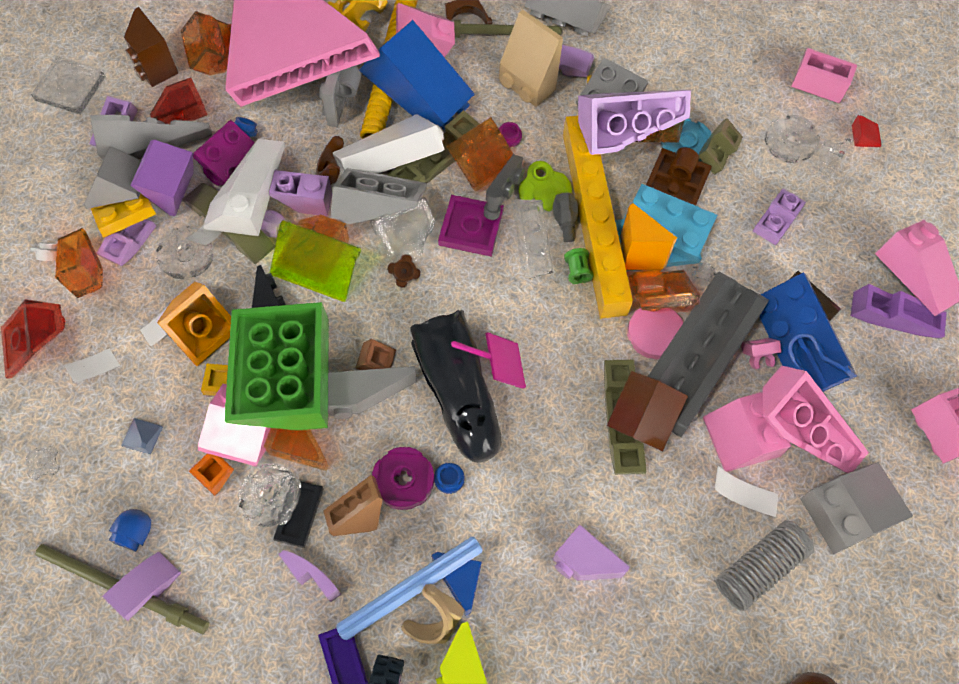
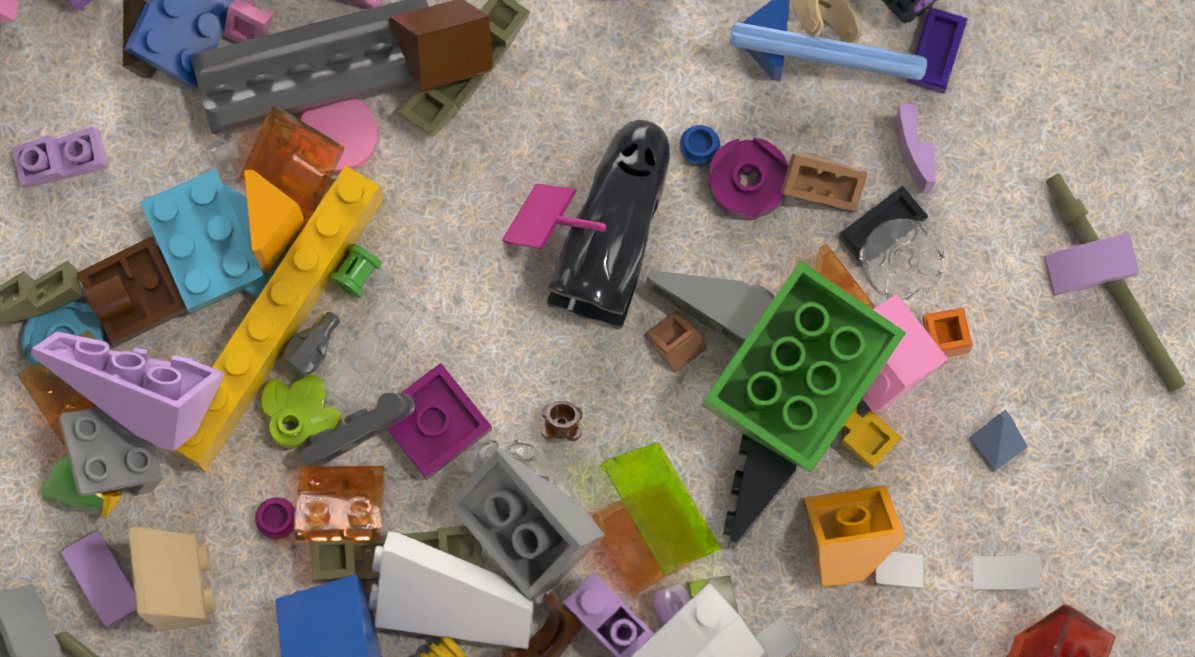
camera: 140 degrees left, 10 degrees up
blue piece [109,509,151,552] -> none

